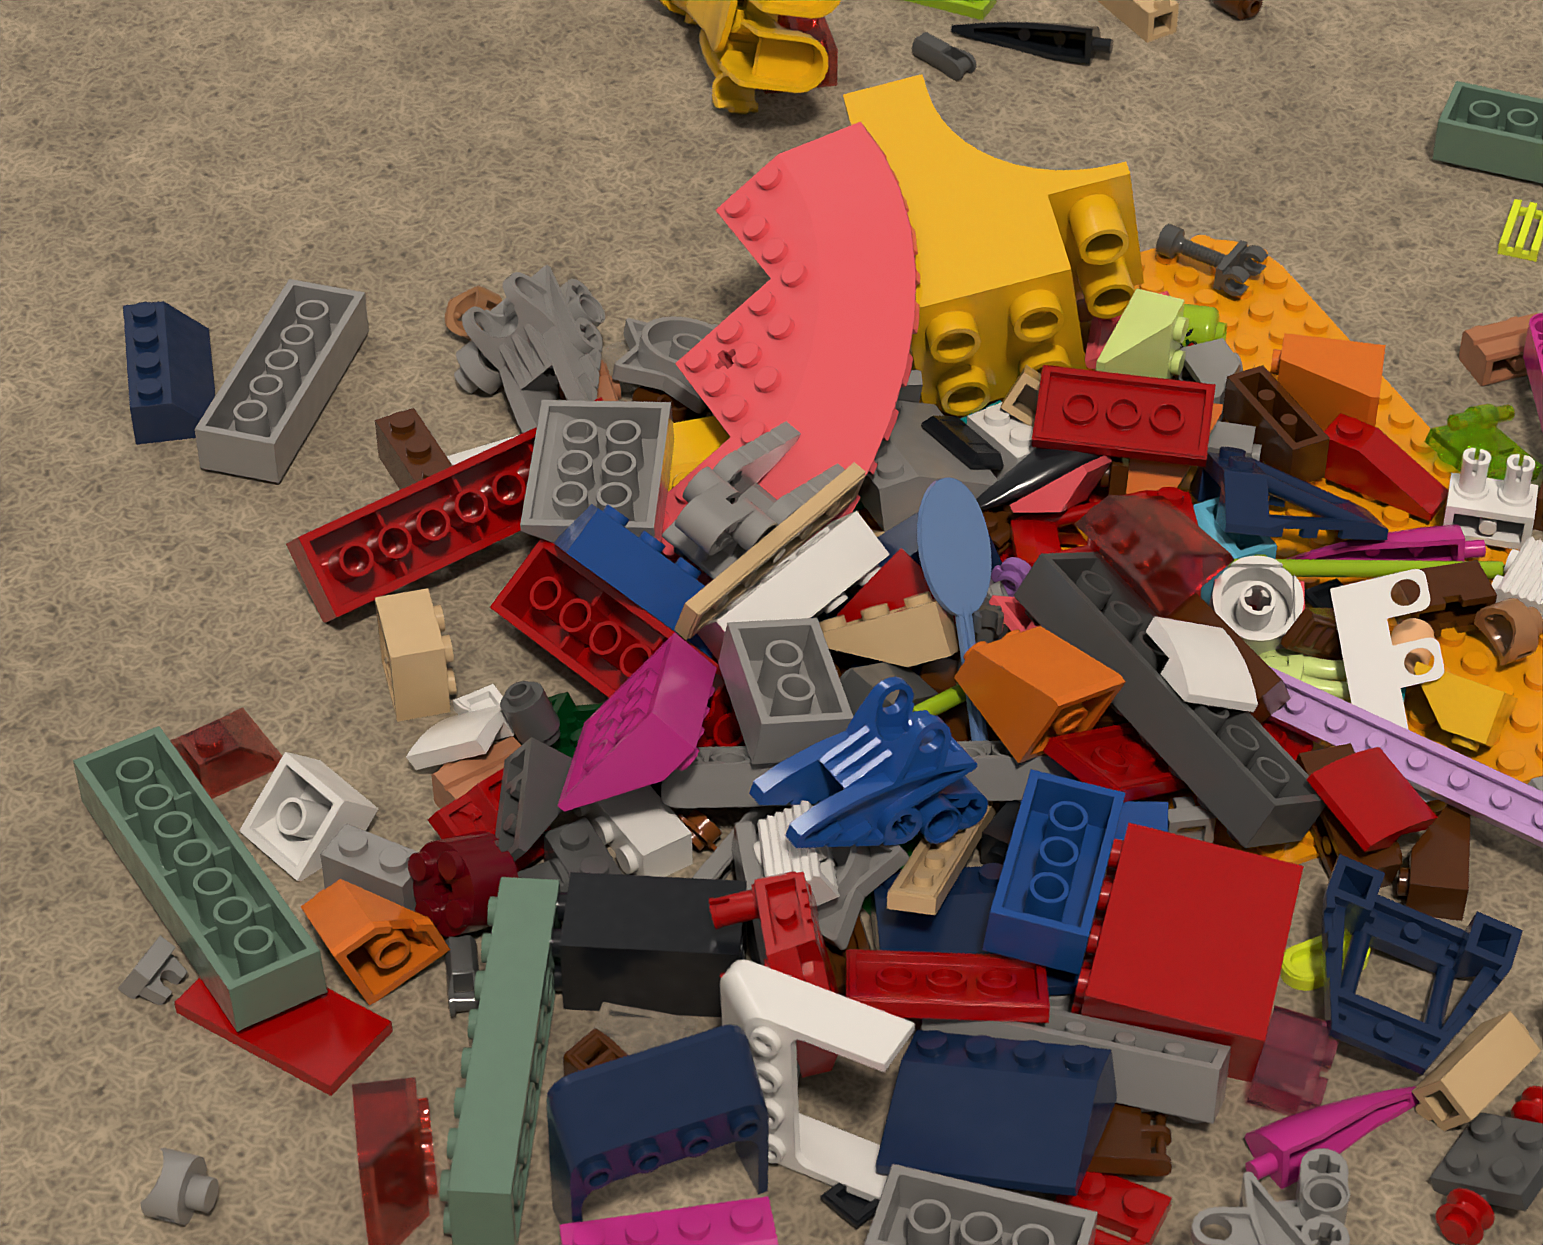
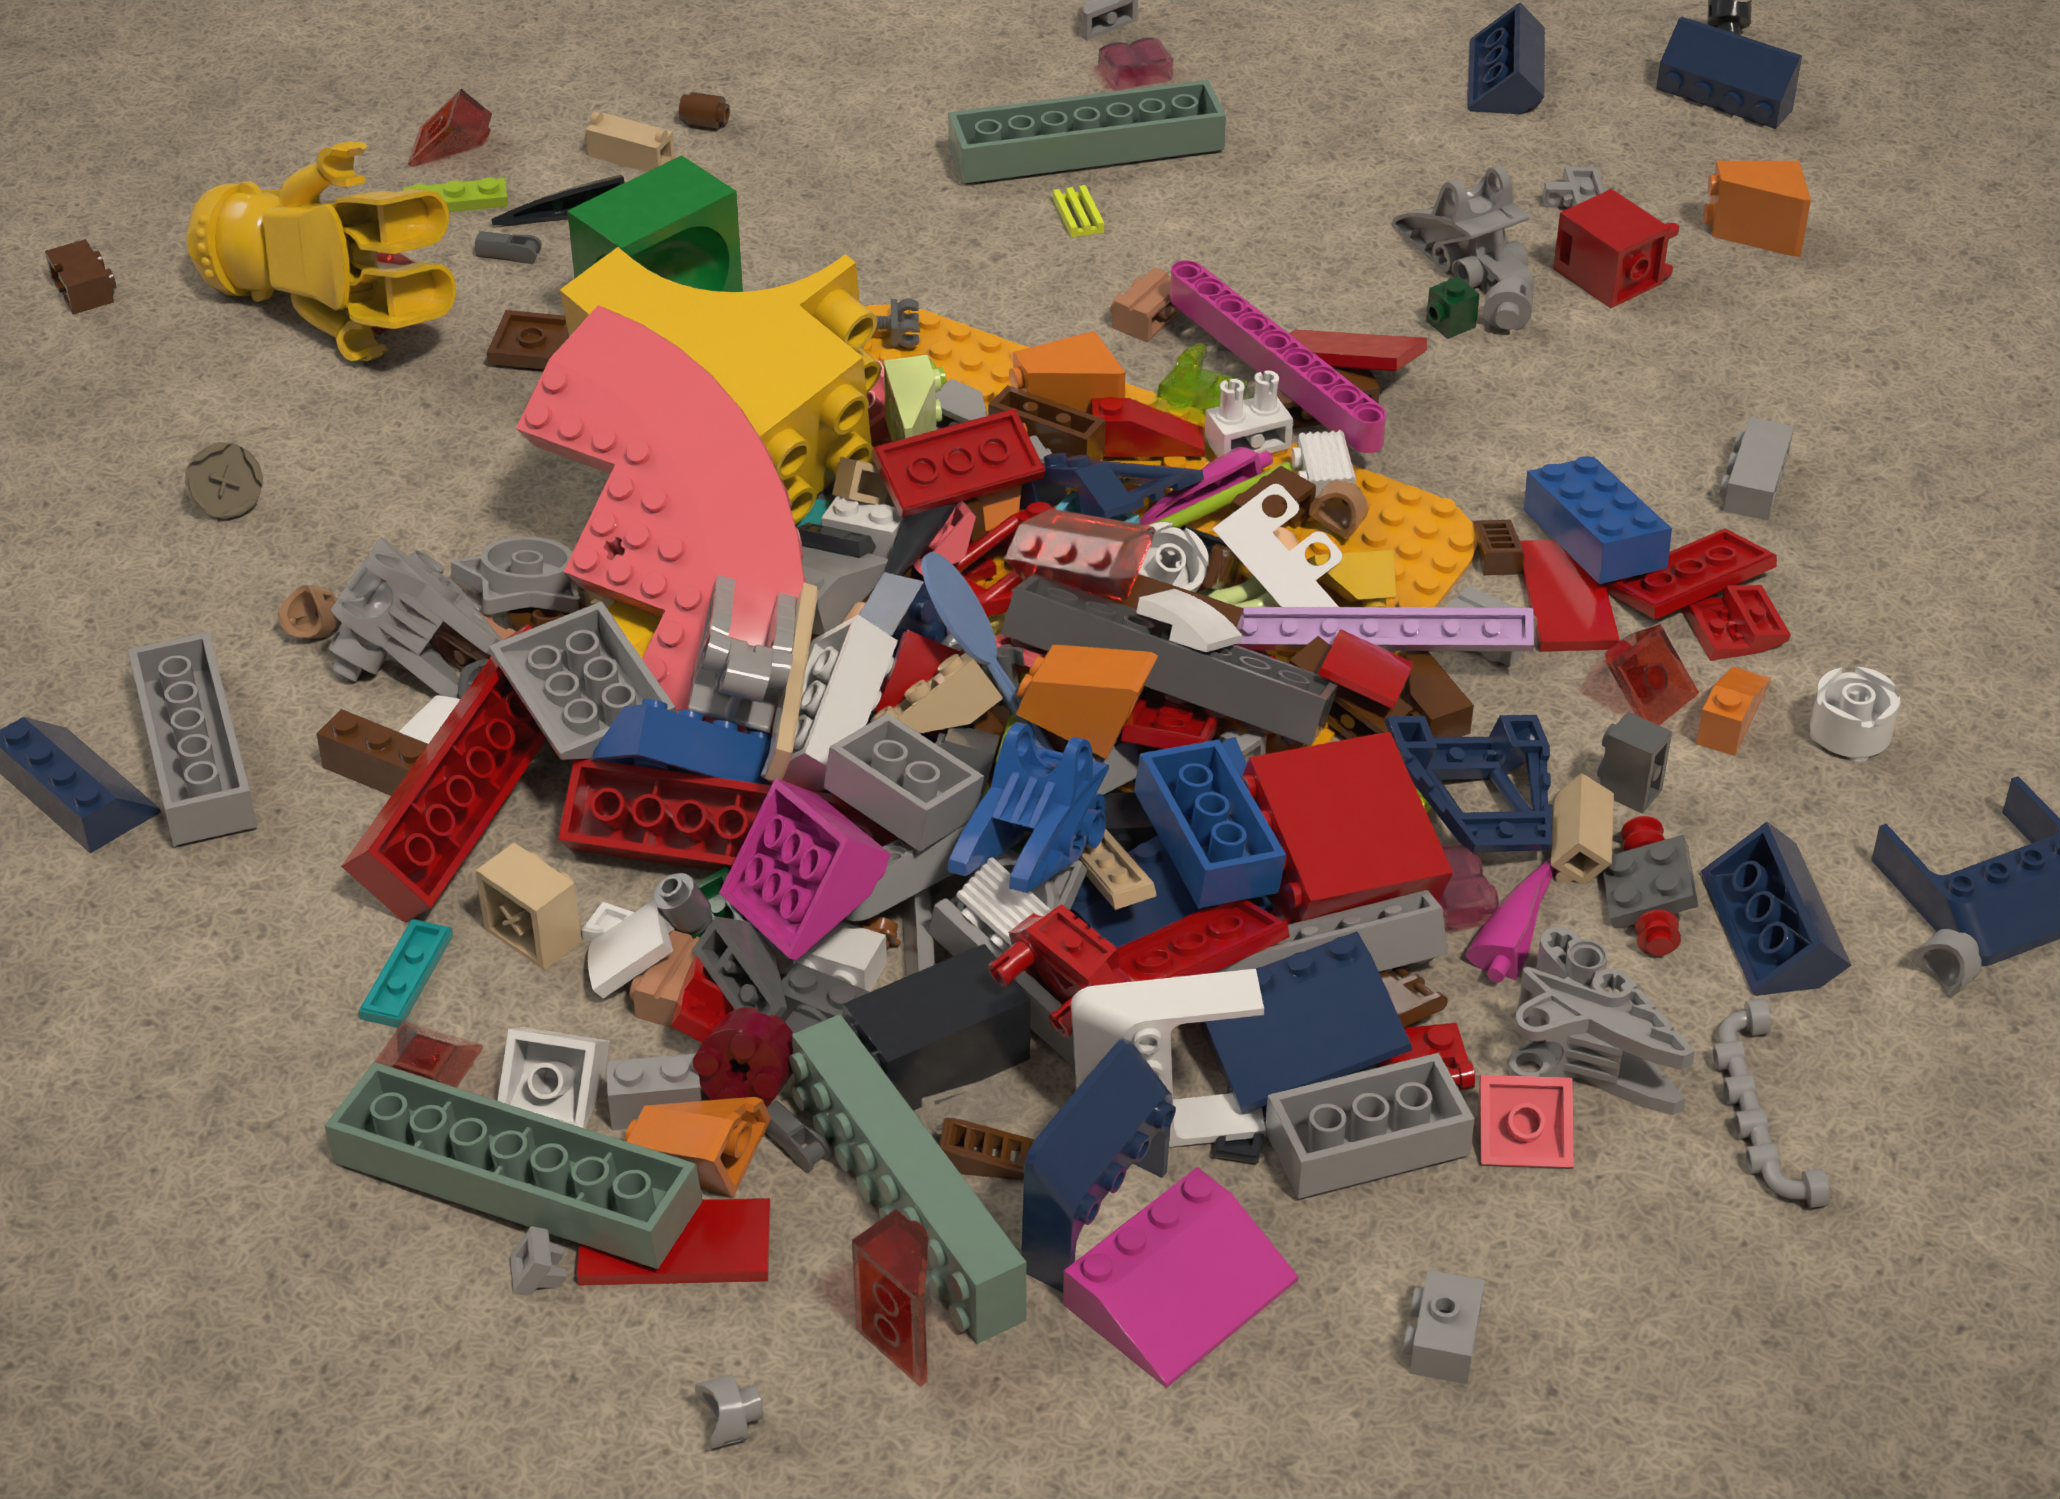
camera: 35 degrees left, 0 degrees up
none -> dark tan tile [184,442,263,518]
none -> teal tile [358,919,453,1029]
none -> green piece [567,155,743,292]

